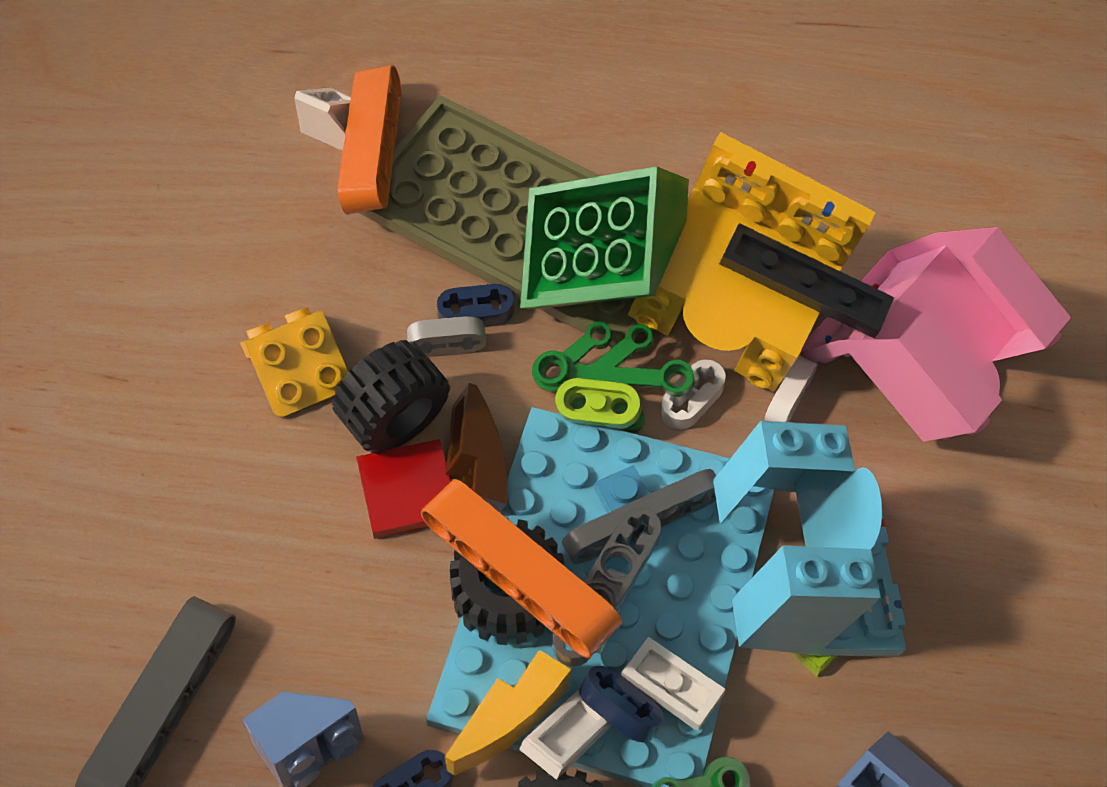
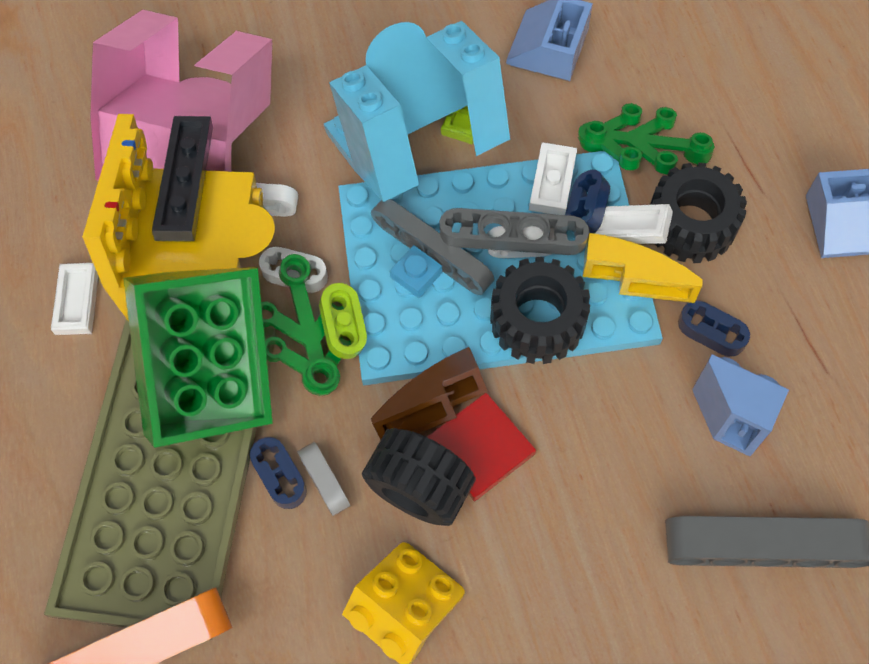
camera: 110 degrees left, 5 degrees up
orange beam [420,479,622,658] -> none

